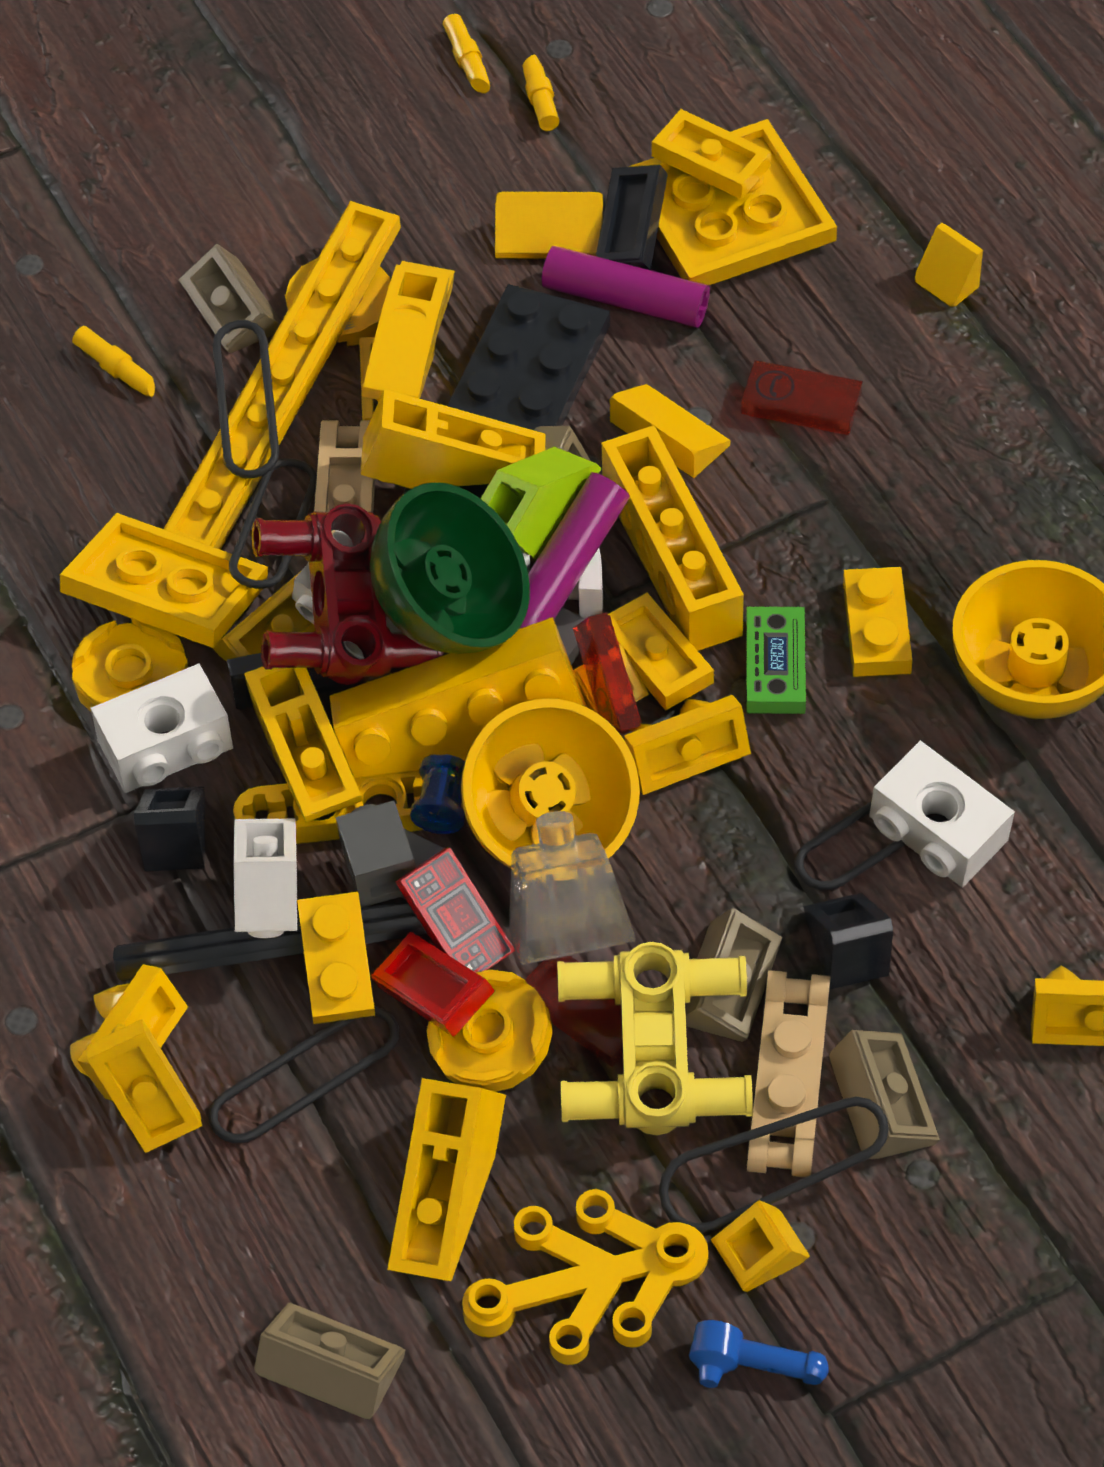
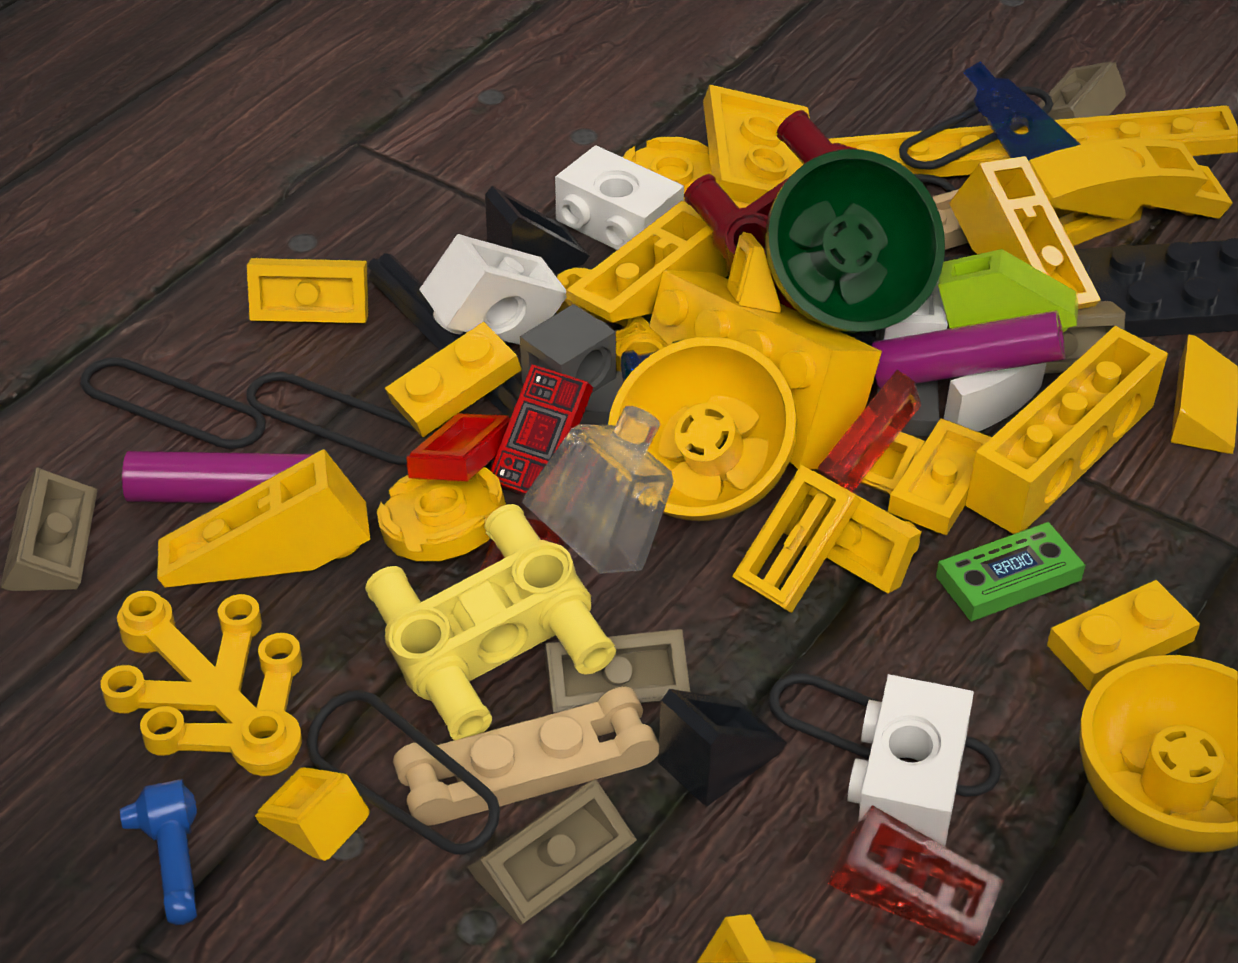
camera: 60 degrees right, 10 degrees down
yellow piece [72,326,155,397] -> none
yellow tile [85,1019,202,1153] -> none
none -> black piece [80,357,265,449]
none -> magenta piece [122,451,313,503]
none -> yellow slope [726,232,781,313]
none -> yellow tile [732,465,861,613]
none -> clear red slope [828,805,1003,946]
none -> clear blue piece [964,61,1081,161]

